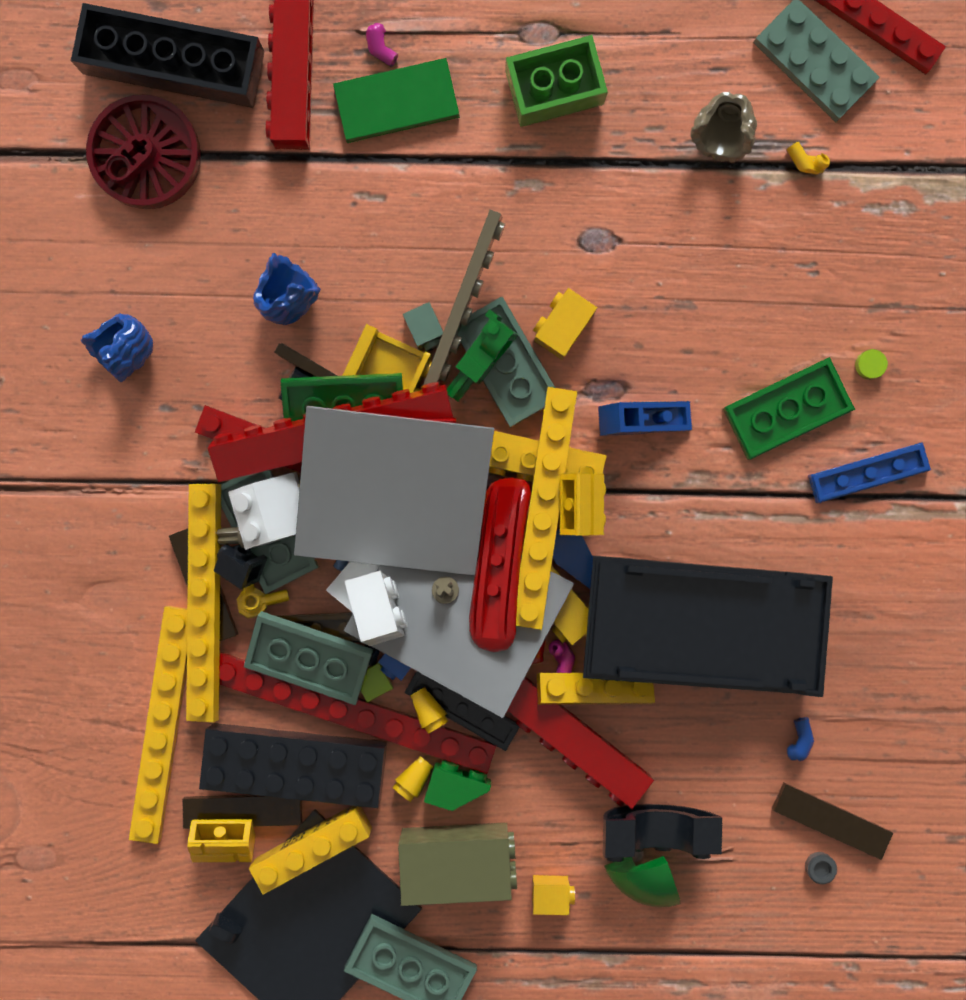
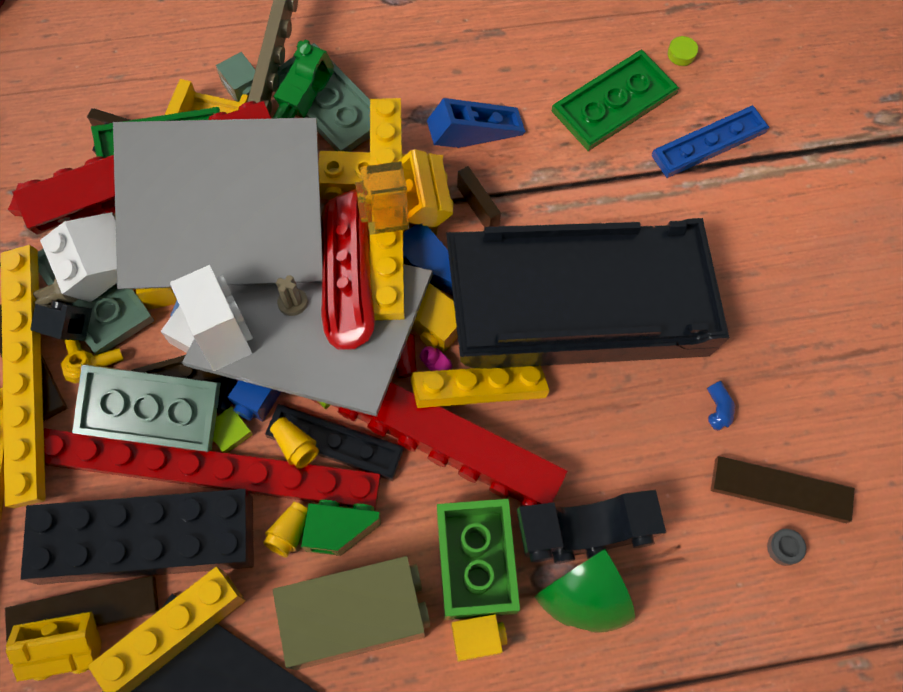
camera: 15 degrees left, 20 degrees down
blue hair [253,253,321,325] -> none
yellow brick [533,288,598,360] -> none
none -> clear yellow brick [355,161,409,235]
none -> bright green brick [437,499,520,620]
none -> dark brown tile [457,166,501,227]

